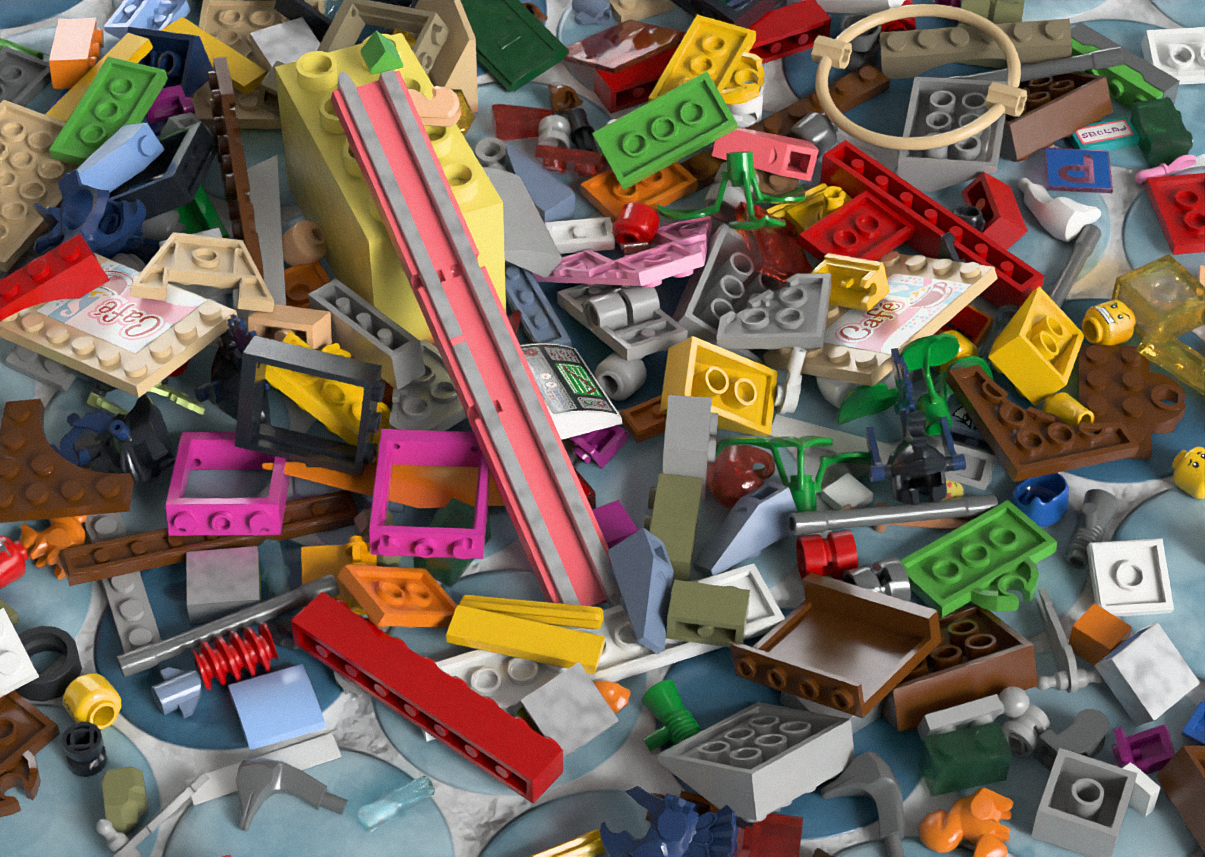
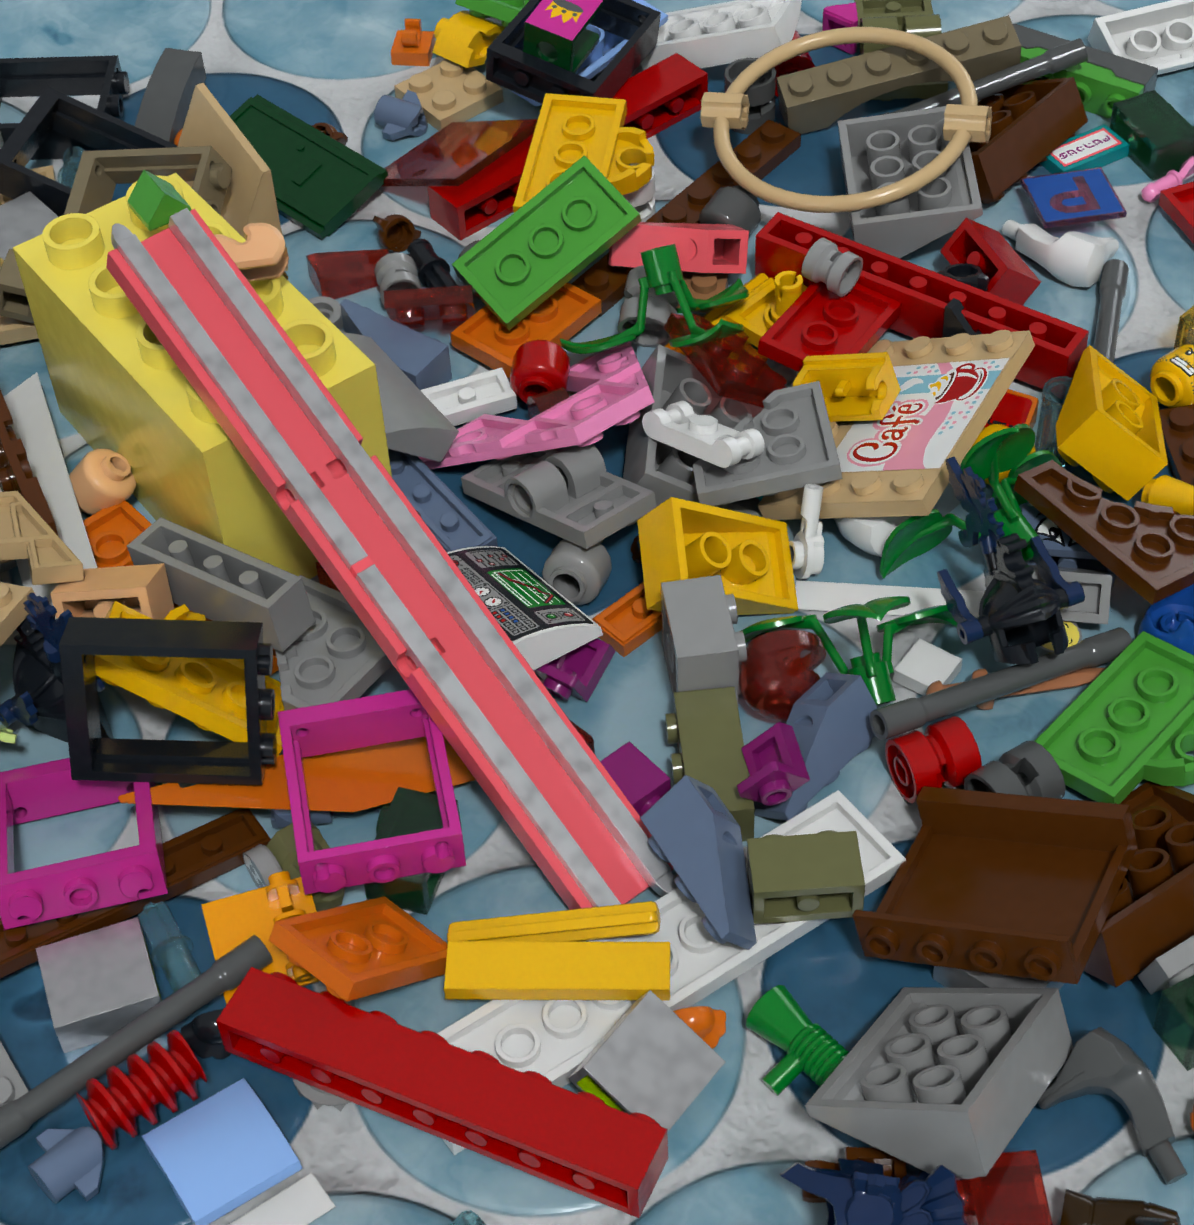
camera: 10 degrees left, 0 degrees up
none -> light grey tile [243,844,283,888]
none -> white plate [642,400,765,468]
none -> magenta bracket [737,722,810,806]
none -> light grey wheel [801,238,863,297]

